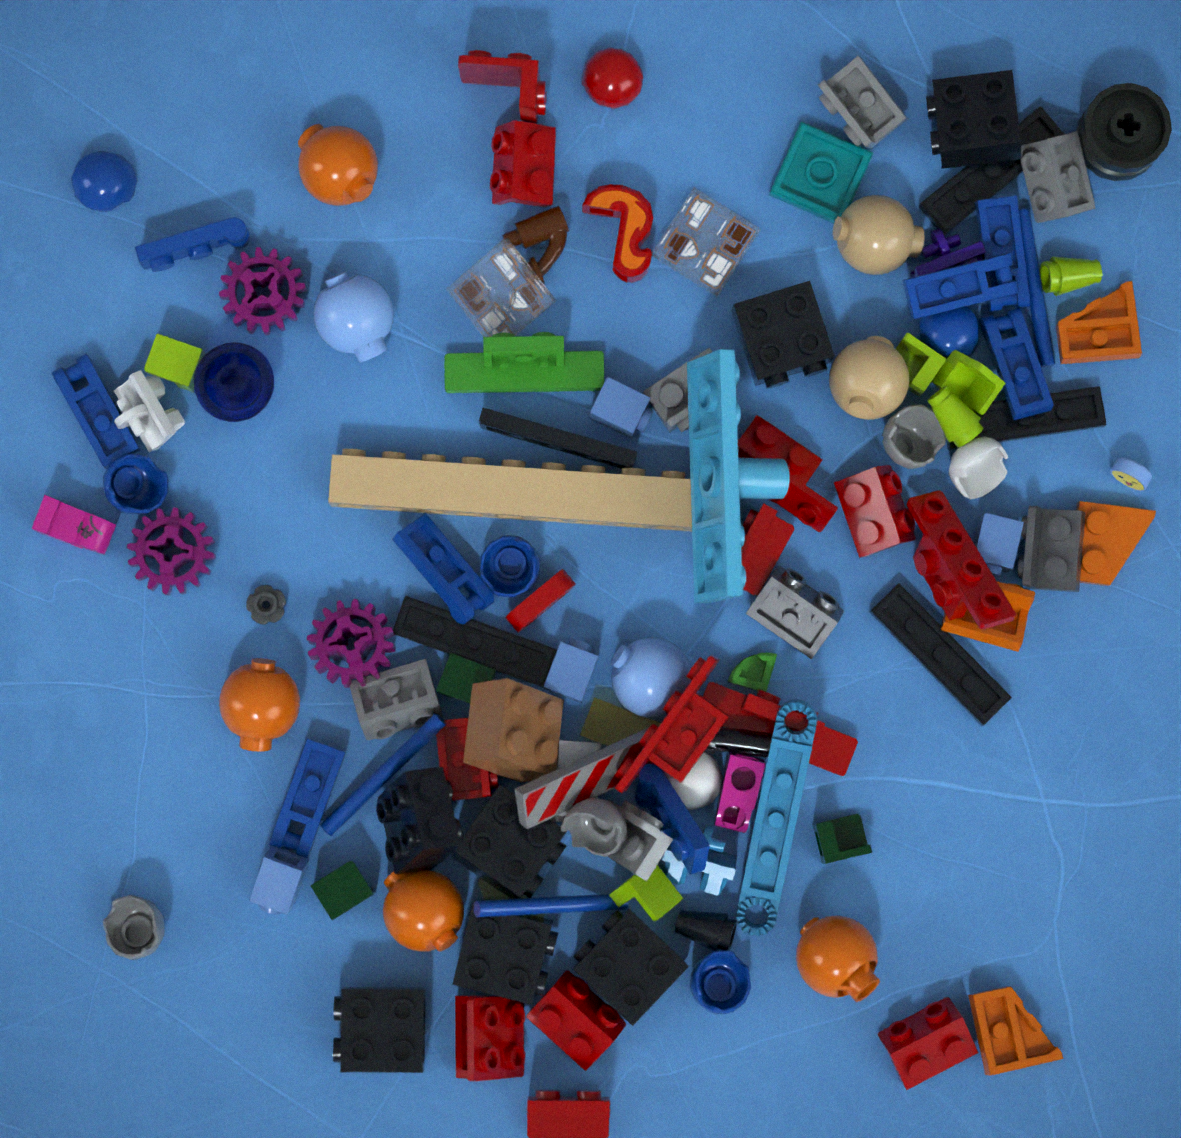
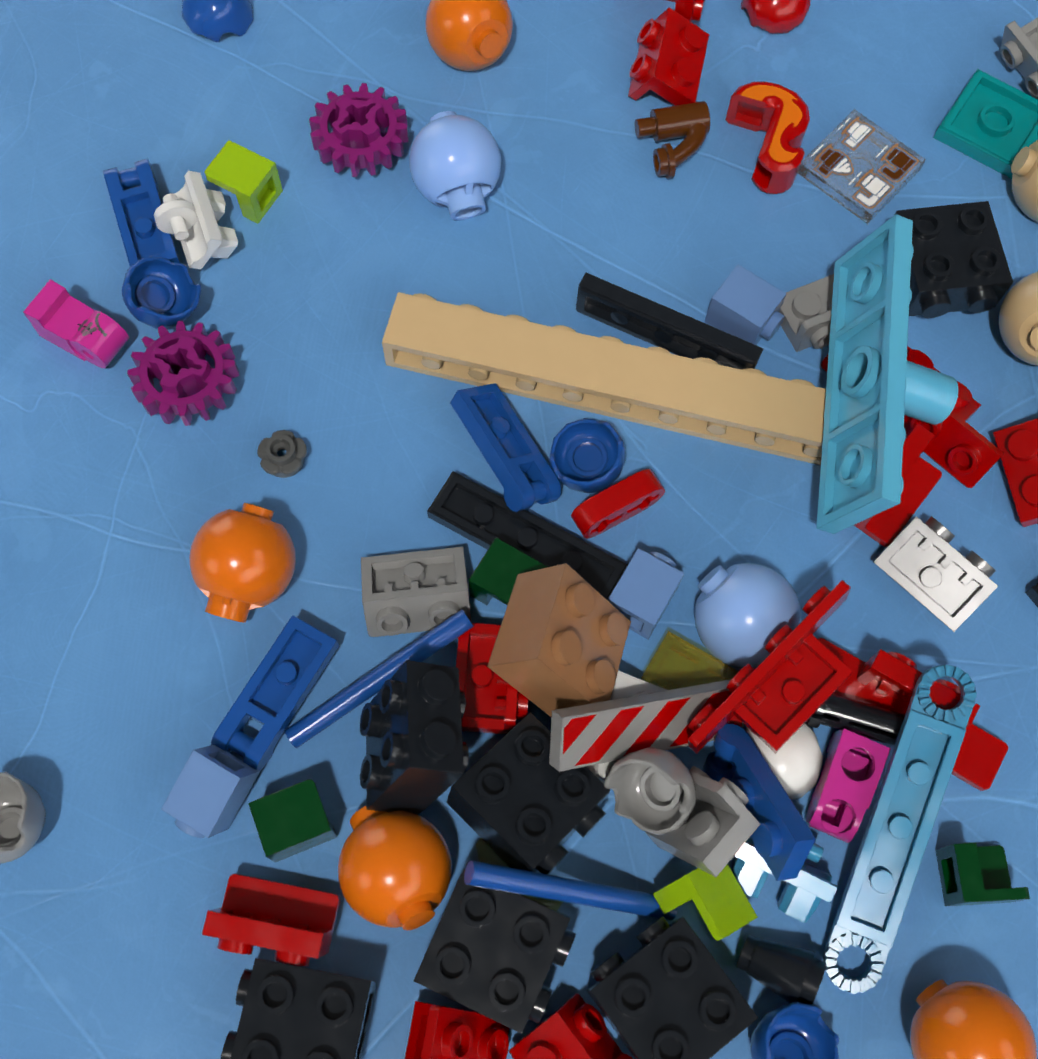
camera: 15 degrees right, 15 degrees down
blue plate [135,217,250,272] -> none
clear blue cone [194,342,274,422] -> none
magenta gear [307,599,396,688] -> none
bright green bracket [444,332,604,393] -> none
clear tile [446,238,557,337] -> none
bright green tile [727,653,777,692] -> none
none -> red bracket [202,874,340,966]

